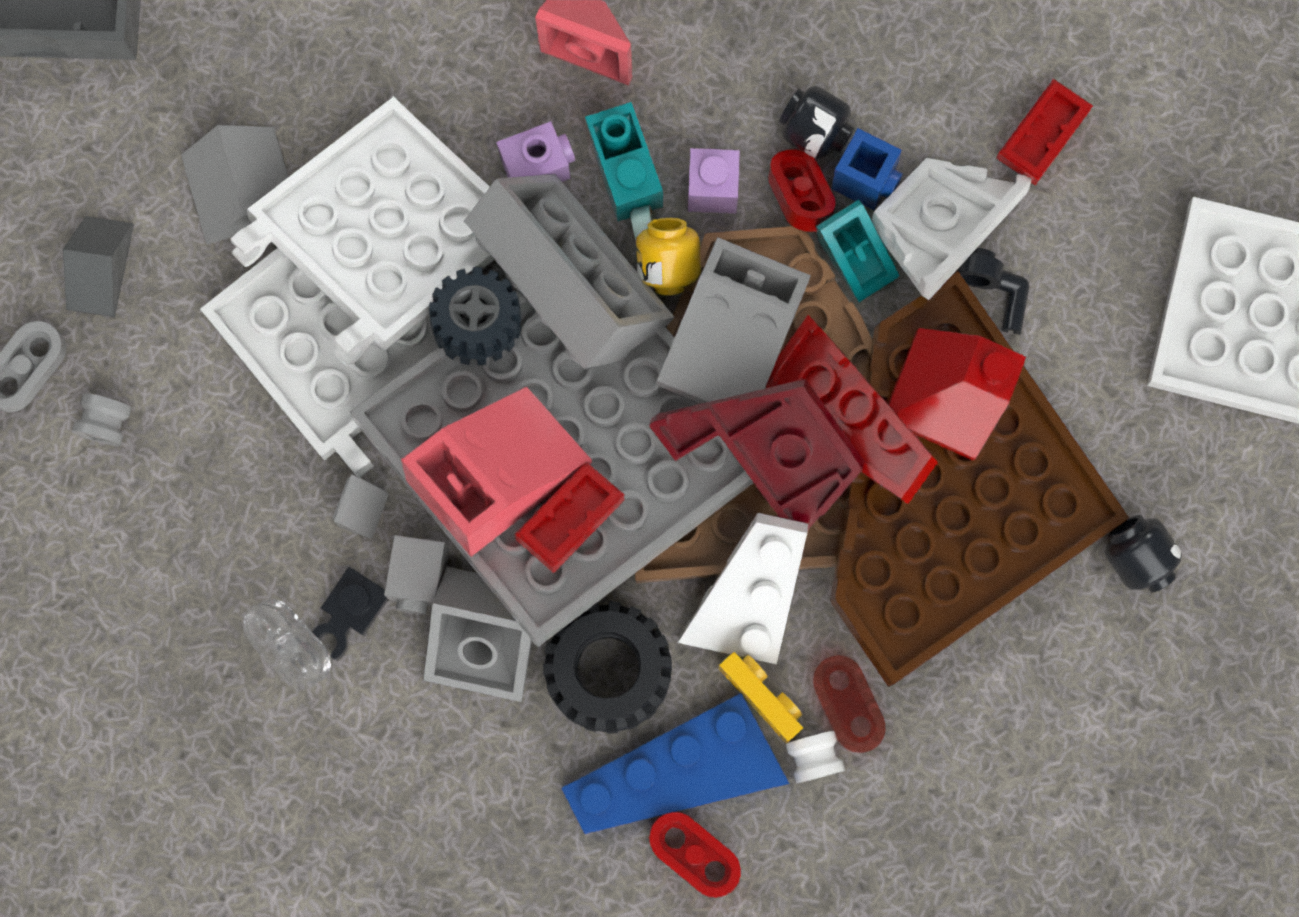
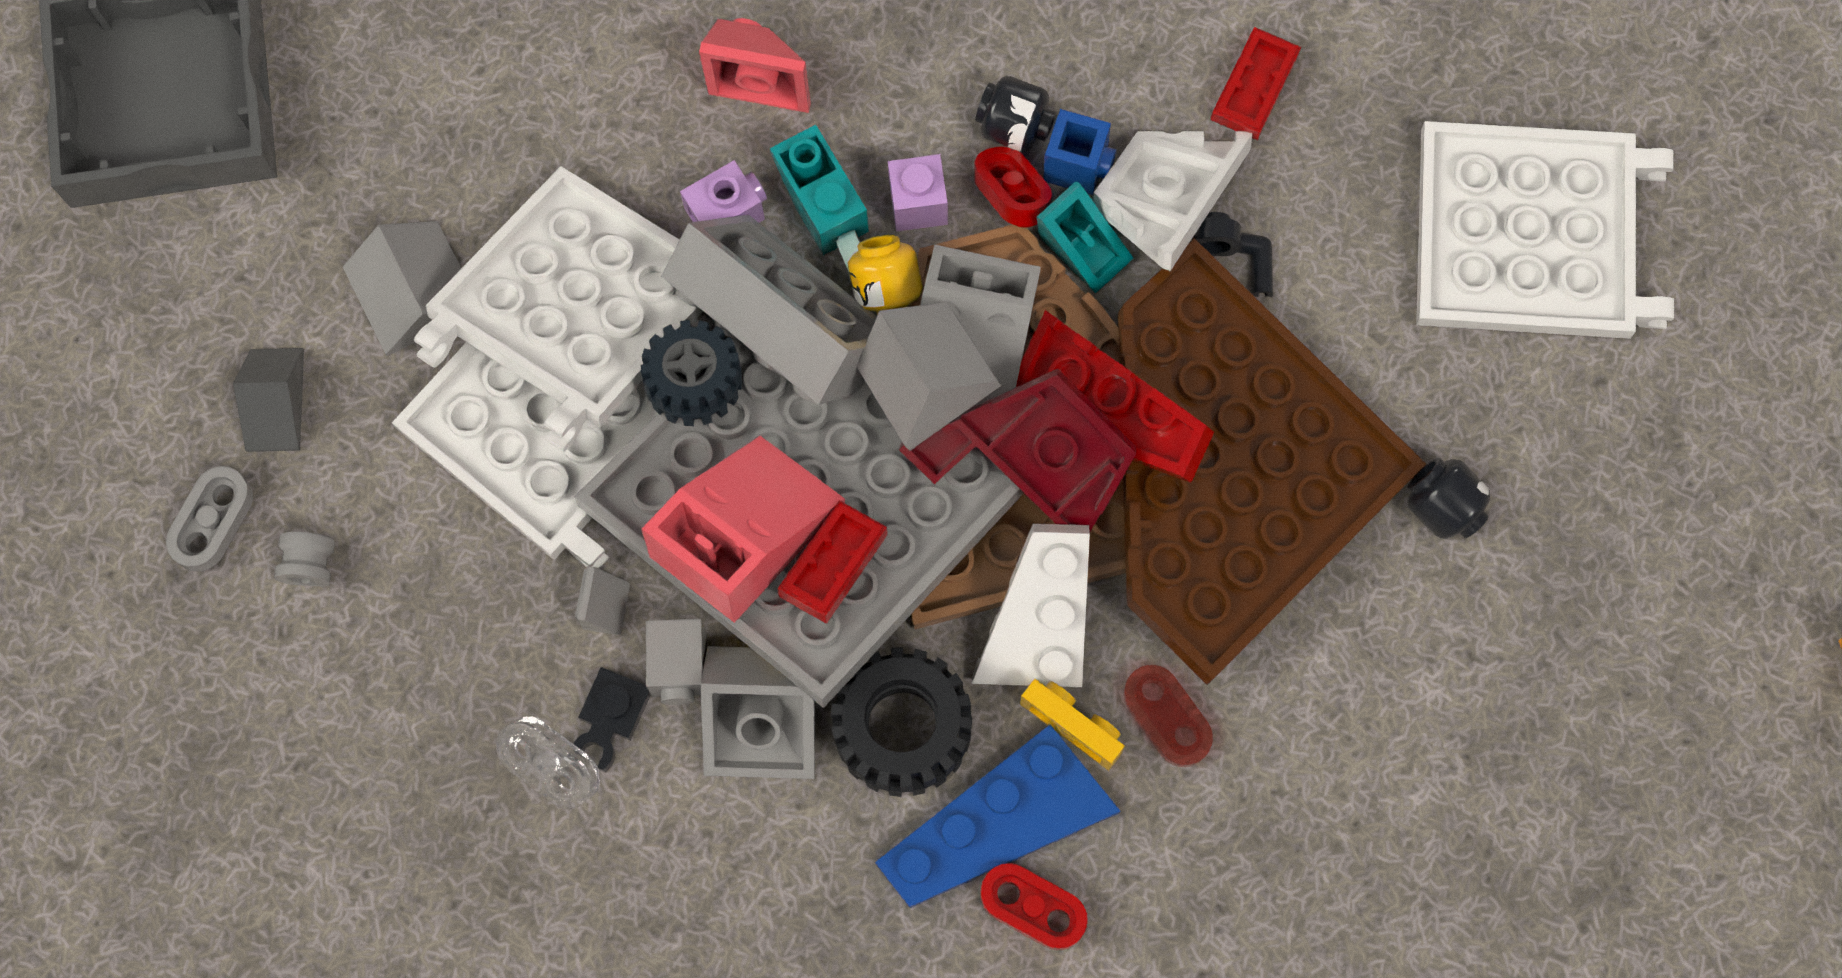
camera: 10 degrees left, 5 degrees down
white wheel [785,731,845,784] -> none
red slope [888,328,1026,461] -> none
none -> light grey slope [857,302,1002,451]

